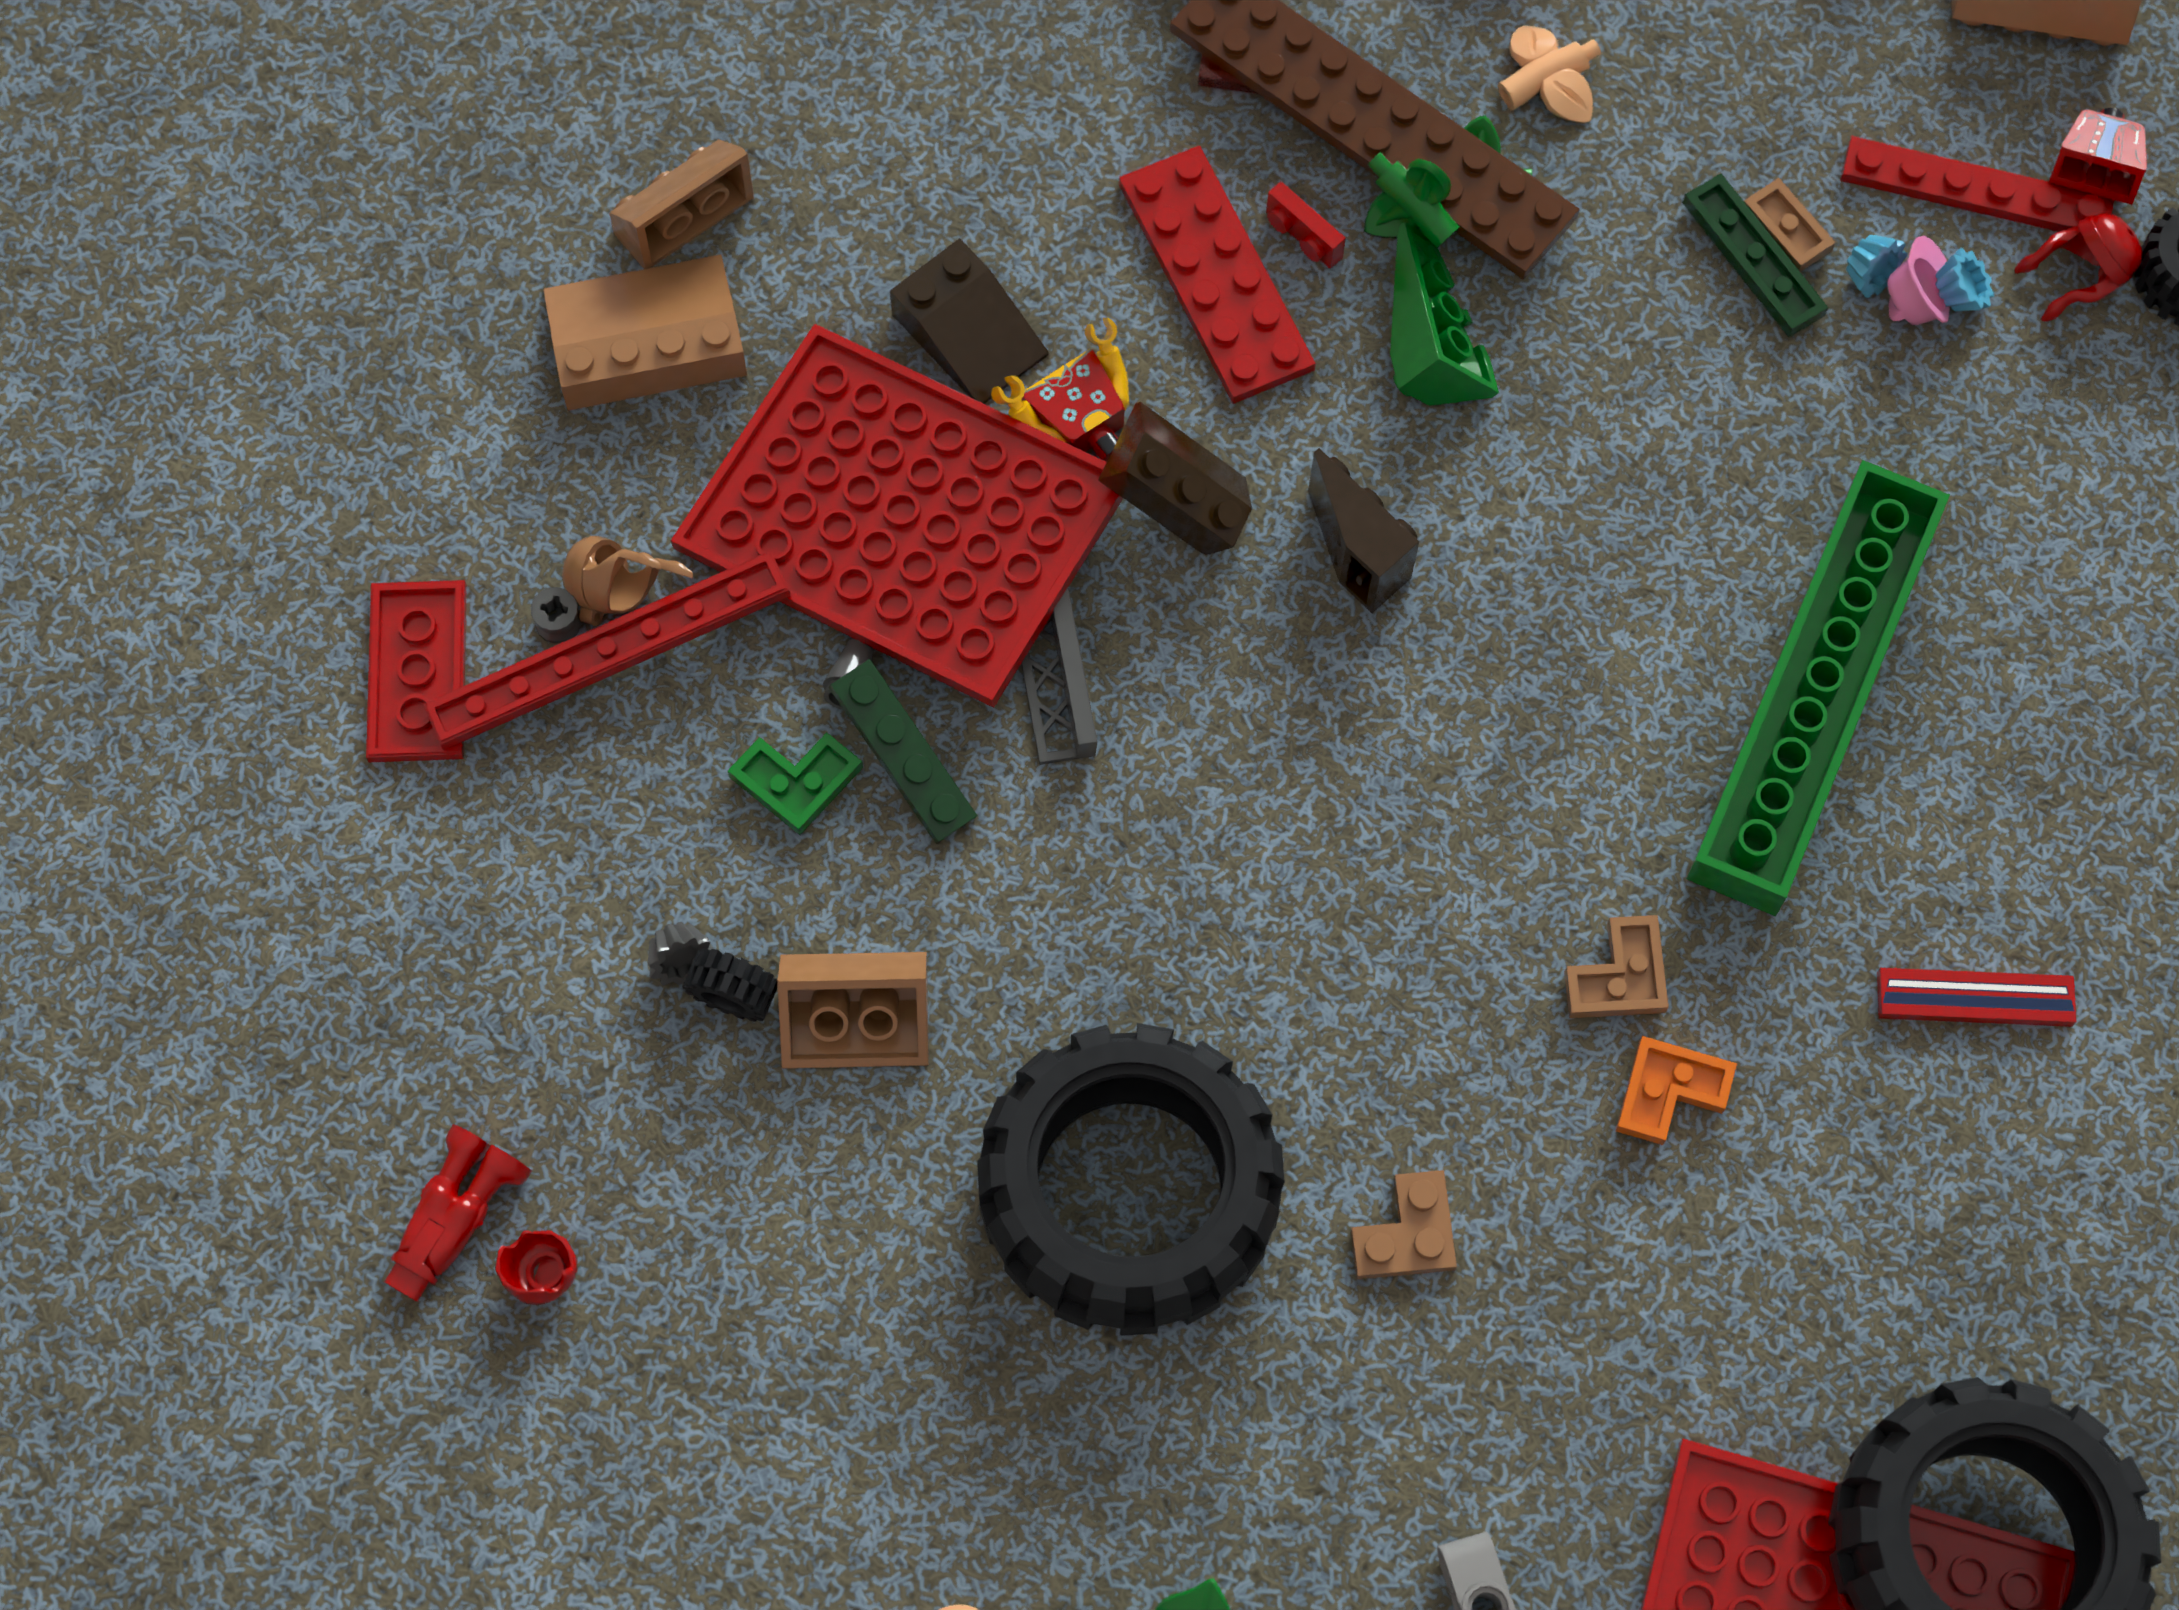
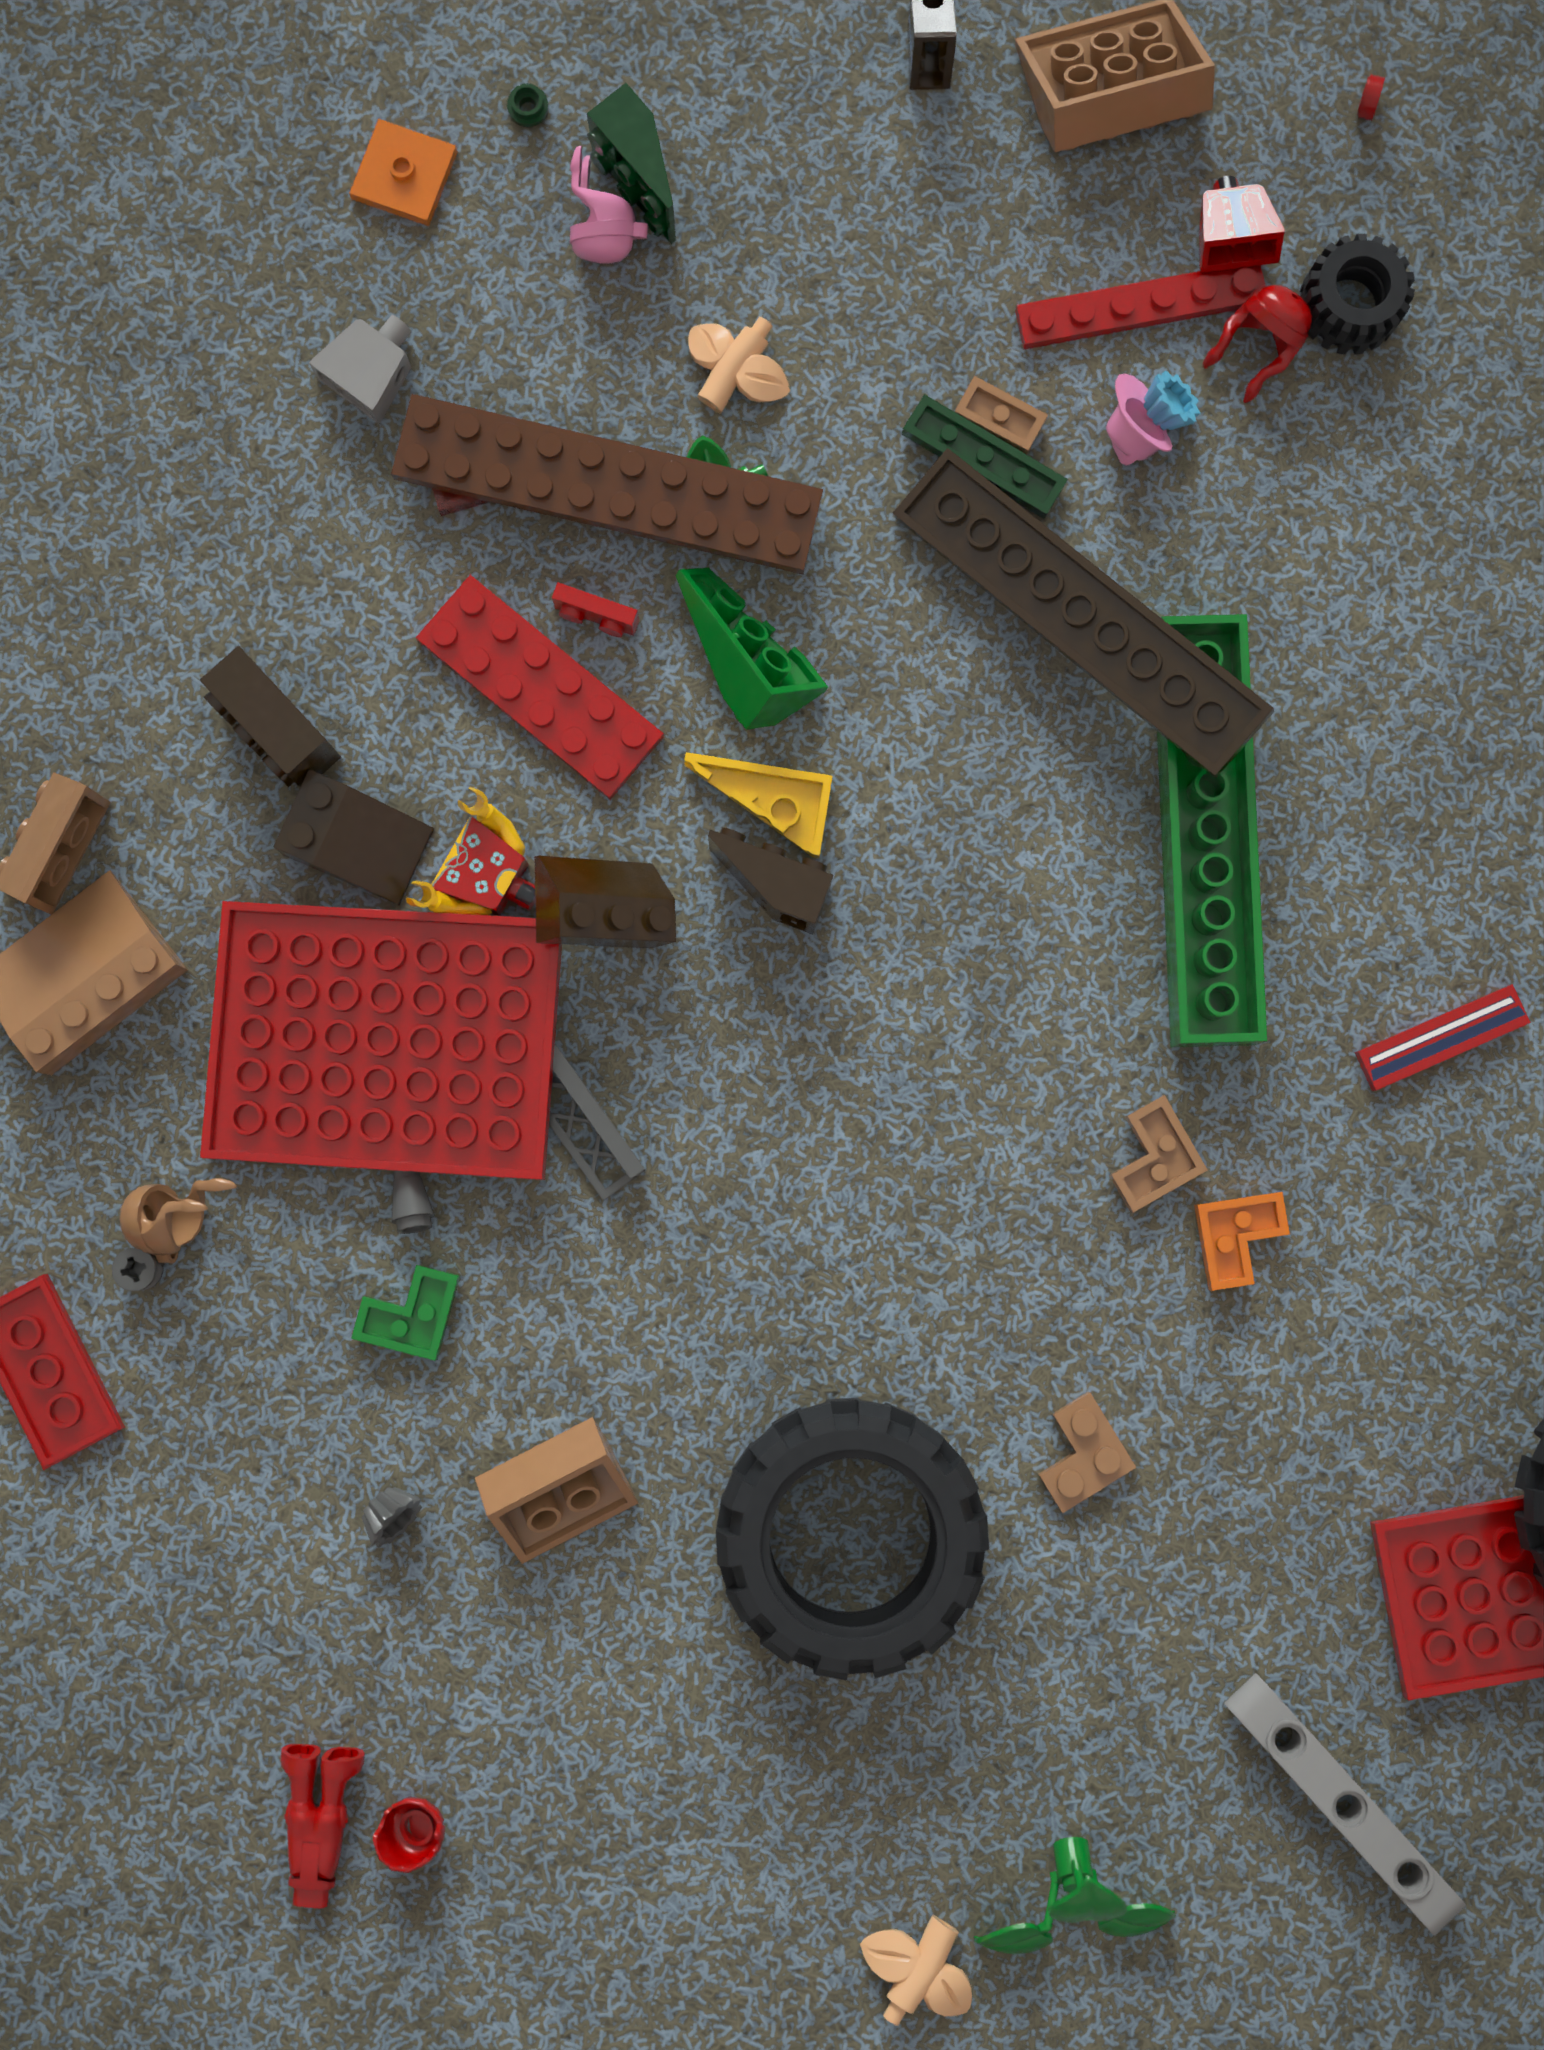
camera: 30 degrees left, 15 degrees up
red tile [423,550,791,750] -> none
black tyre [683,948,778,1022] -> none
dark green plate [829,659,978,844] -> none
green plant [1364,152,1459,249] -> none
medium azure piece [1846,234,1908,298] -> none
none -> dark brown brick [200,645,341,787]
none -> yellow wing [684,752,833,858]
none -> dark brown plate [893,448,1274,779]

